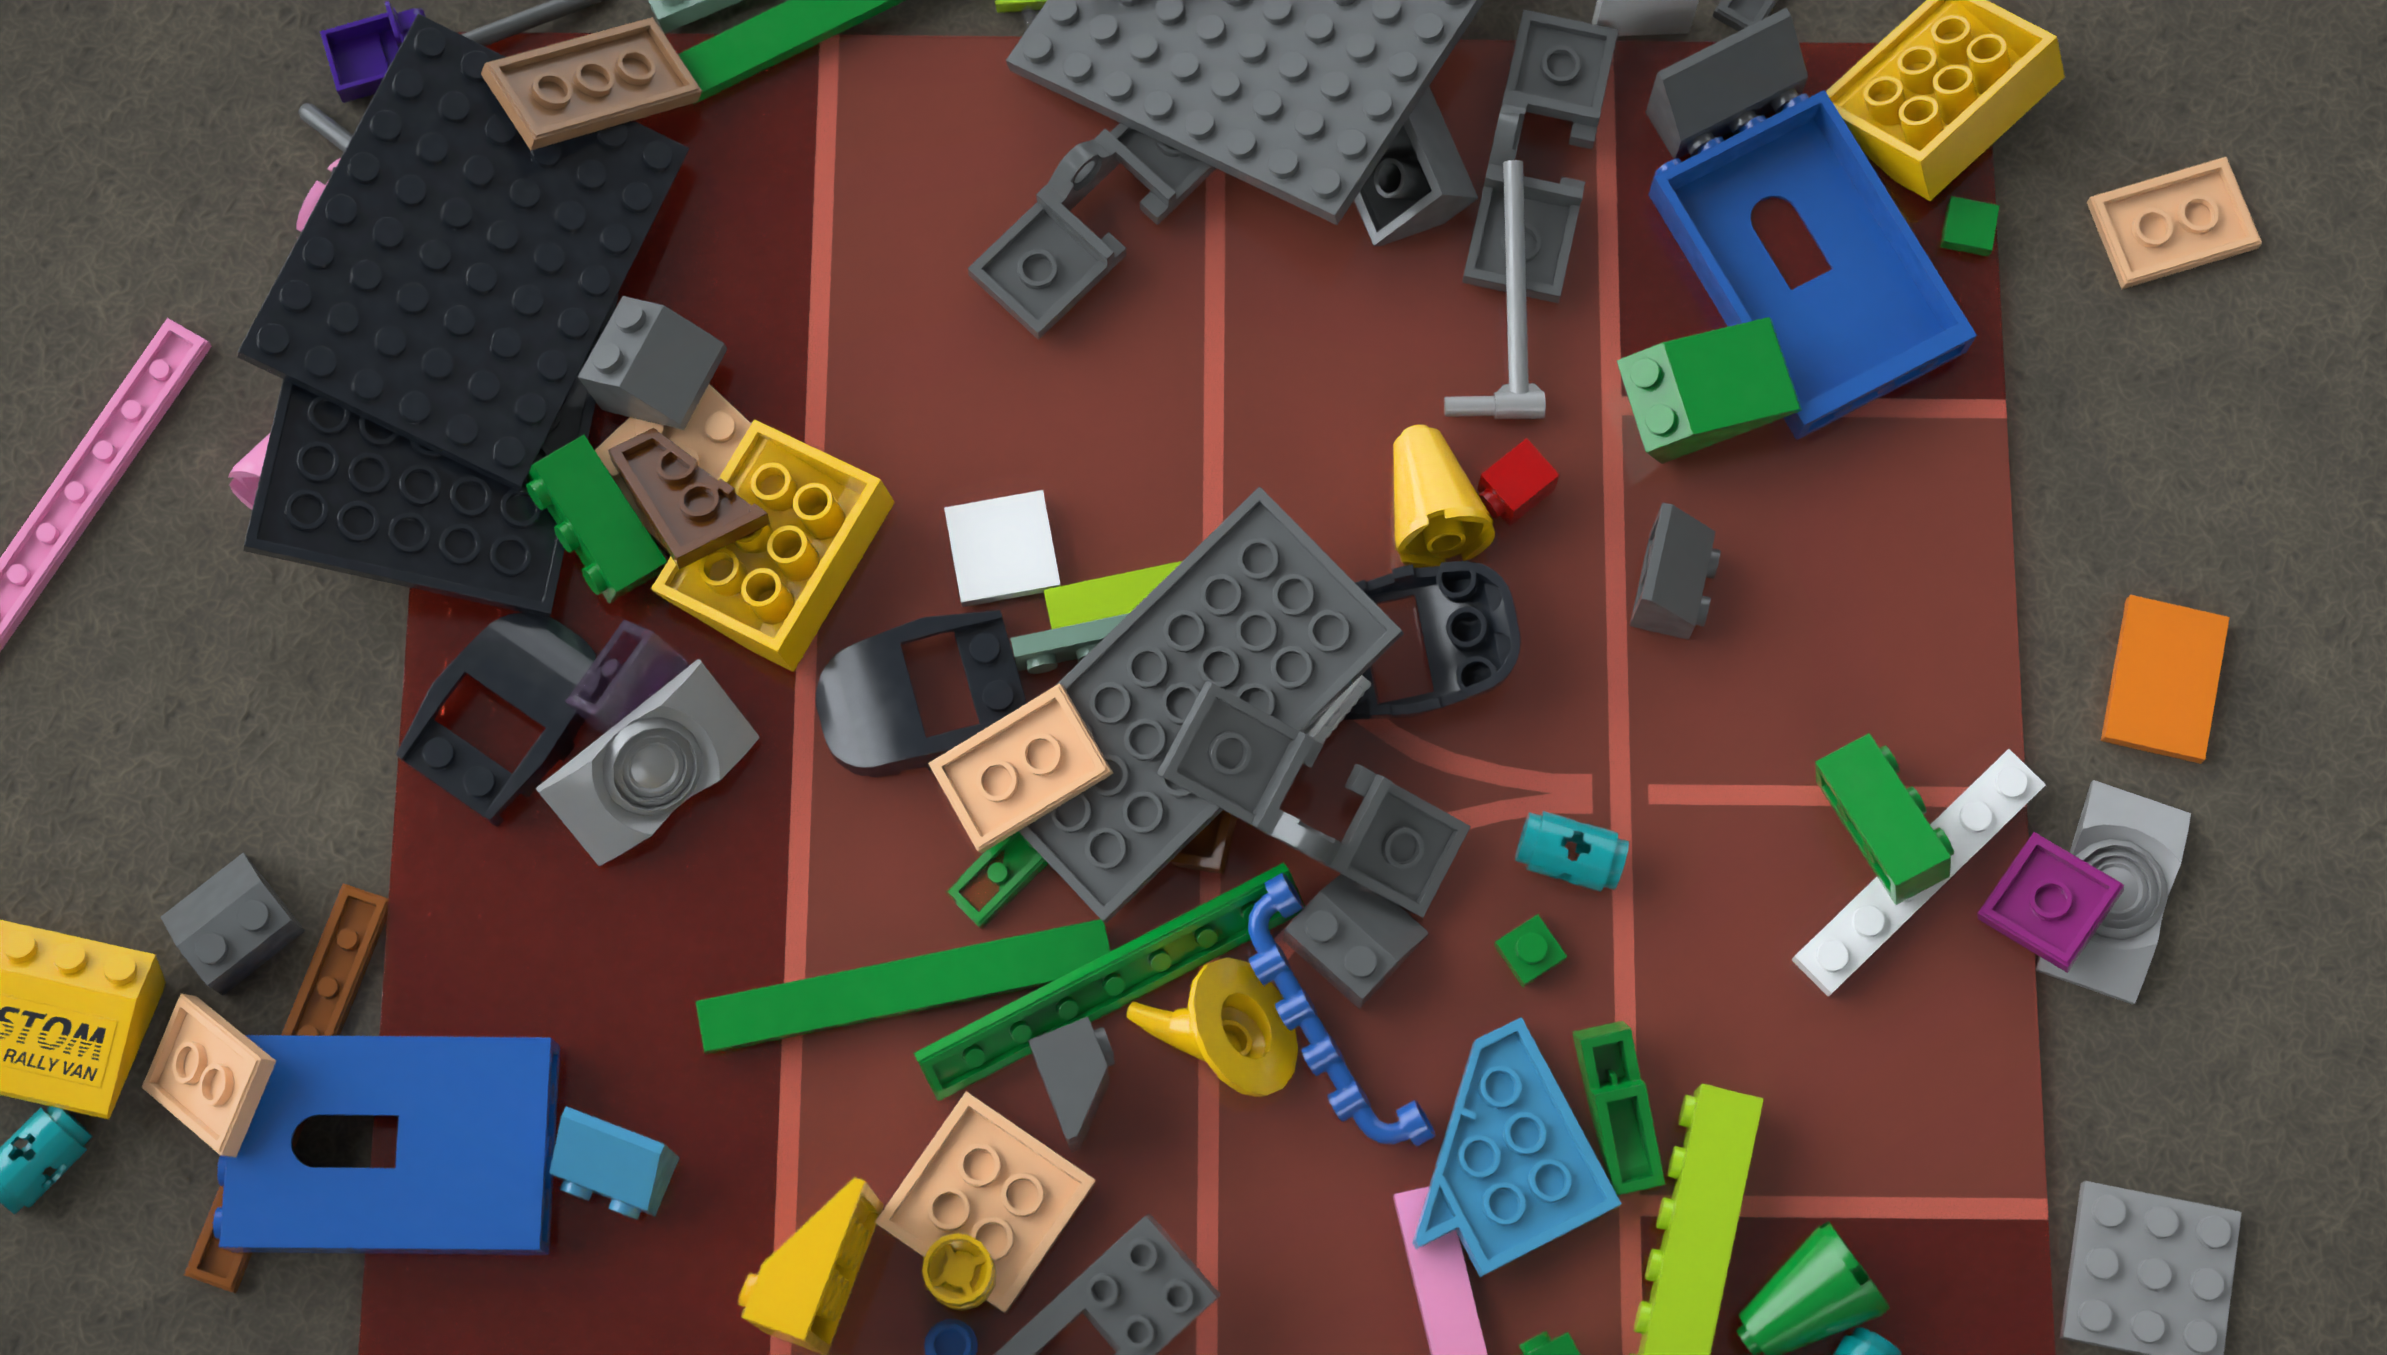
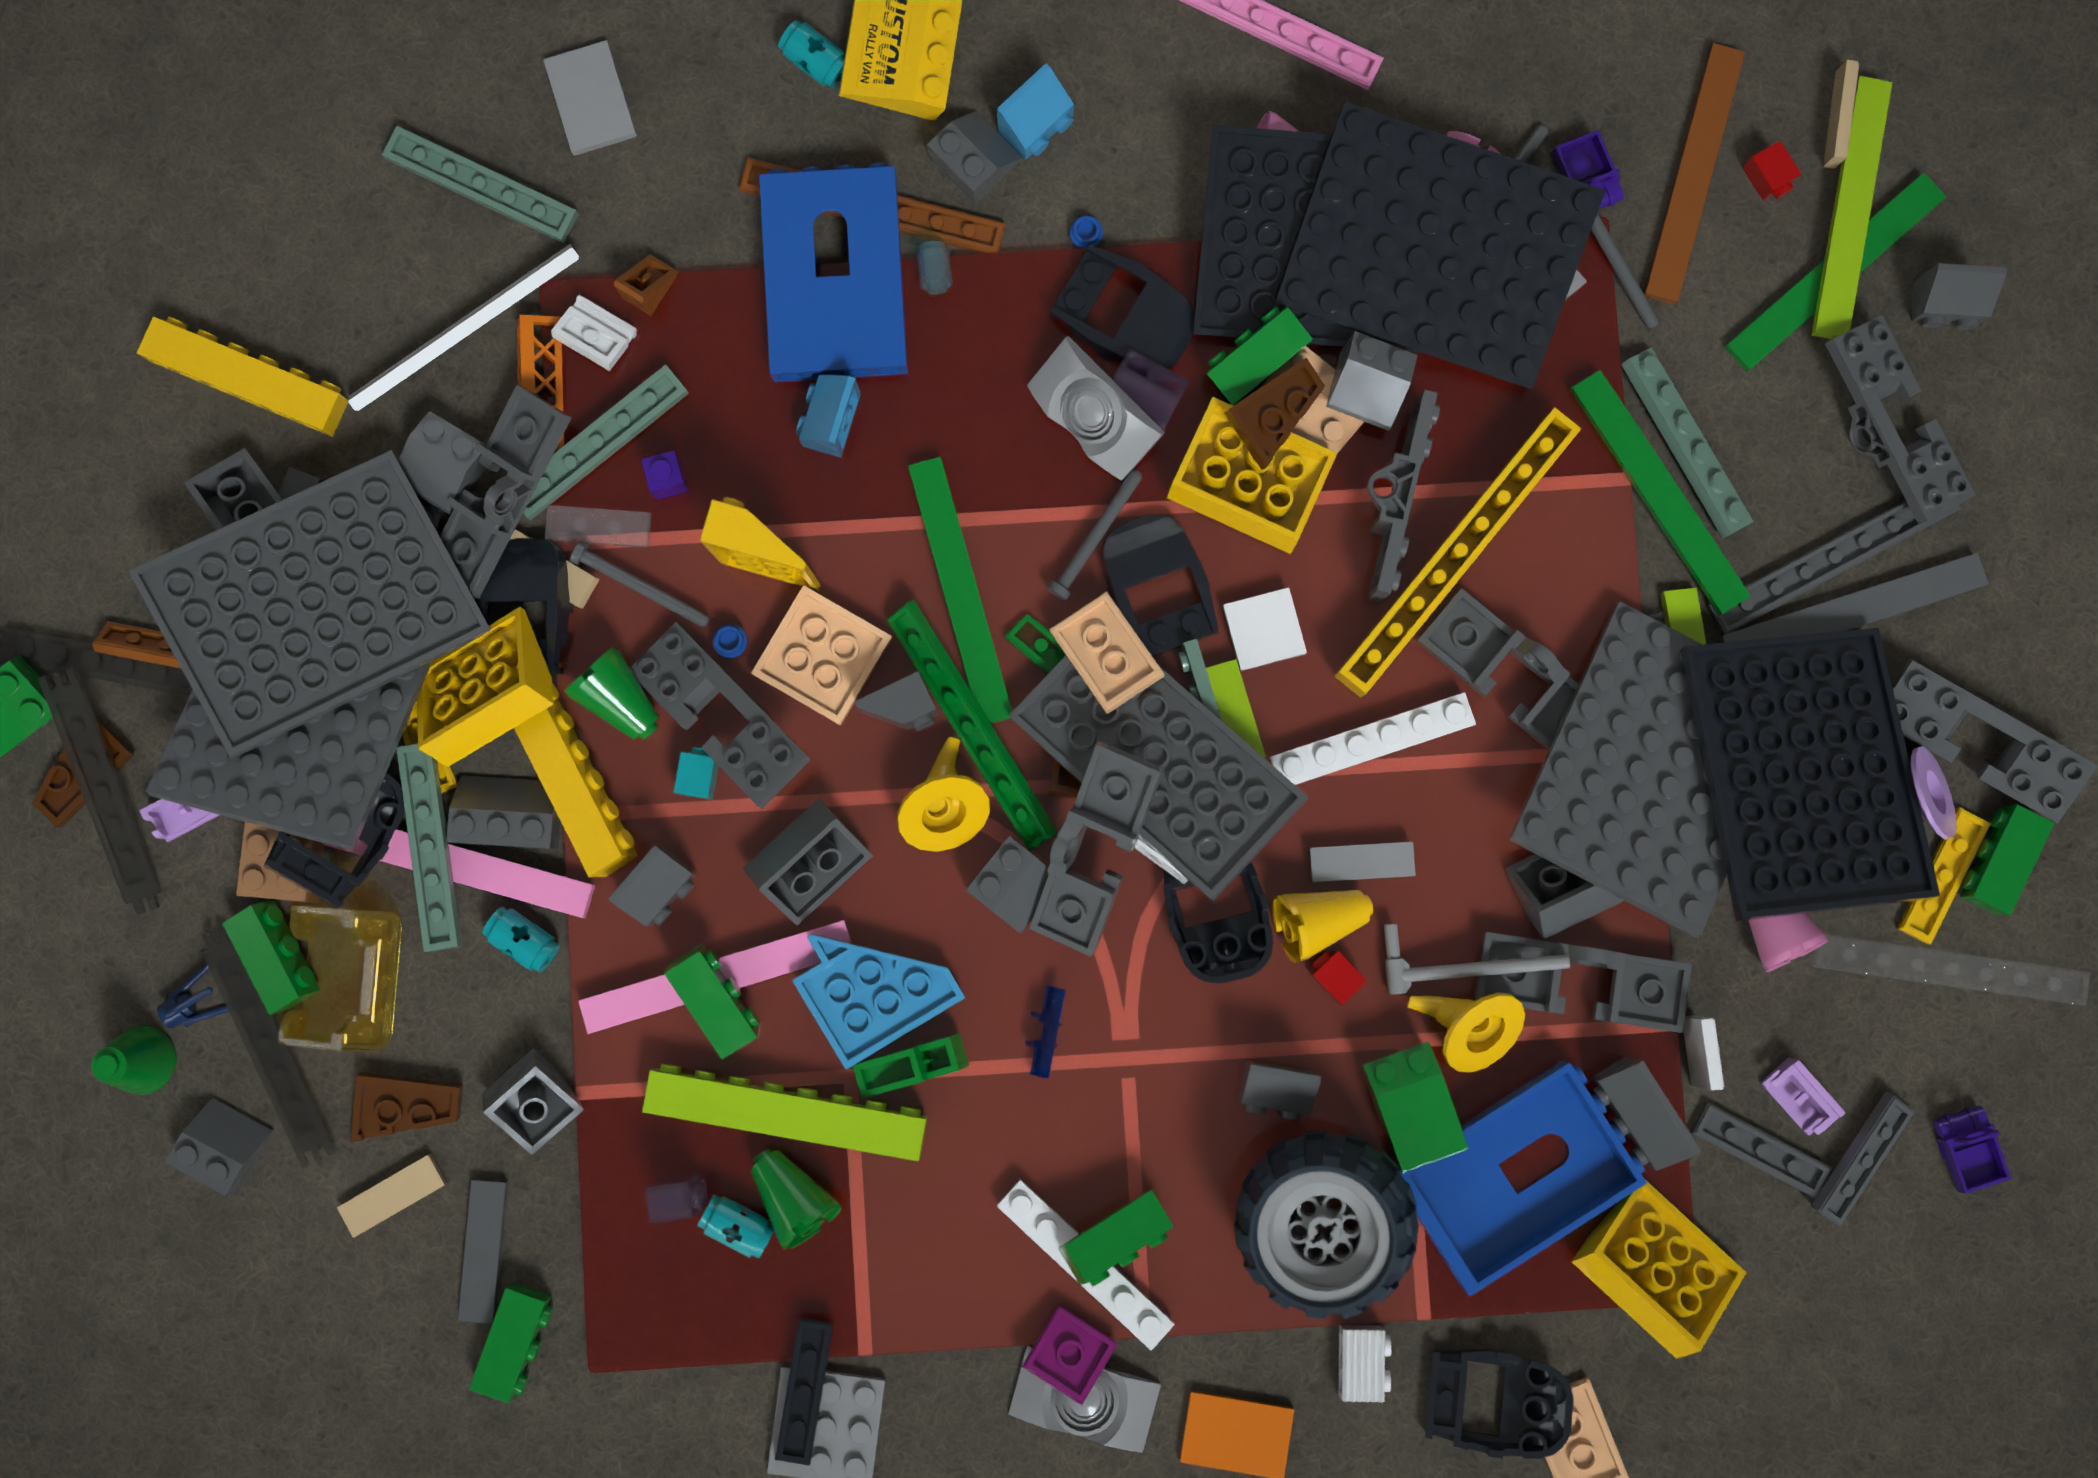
camera: 85 degrees right, 10 degrees up
light nougat tile [142,994,276,1157] -> none
medium nougat tile [481,17,702,150] -> none
yellow wheel [922,1233,996,1311] -> none
blue bar [1248,872,1436,1147] -> none
green plate [1494,914,1567,988] -> none
teal piece [1515,811,1629,892] -> none
green tile [1940,196,2000,257] -> none
none -> dark grey slope [742,798,873,926]
none -> black tile [775,1316,834,1466]
none -> clear light blue brick [916,241,954,295]
none -> dark azure slope [997,63,1074,160]
none -> clear blue piece [1025,986,1066,1079]
none -> dark grey bar [1046,470,1142,601]
none -> blue plate [1070,216,1103,250]
none -> wheel [1233,1130,1419,1320]
none -> white plate [1269,692,1476,785]
none -> light grey tile [1309,842,1416,882]
none -> yellow brick [1334,407,1581,698]
none -> white brick [1338,1324,1391,1403]
none -> dark grey plate [1366,390,1441,603]
none -> yellow piece [1407,993,1525,1072]
none -> black slope [1425,1349,1573,1459]

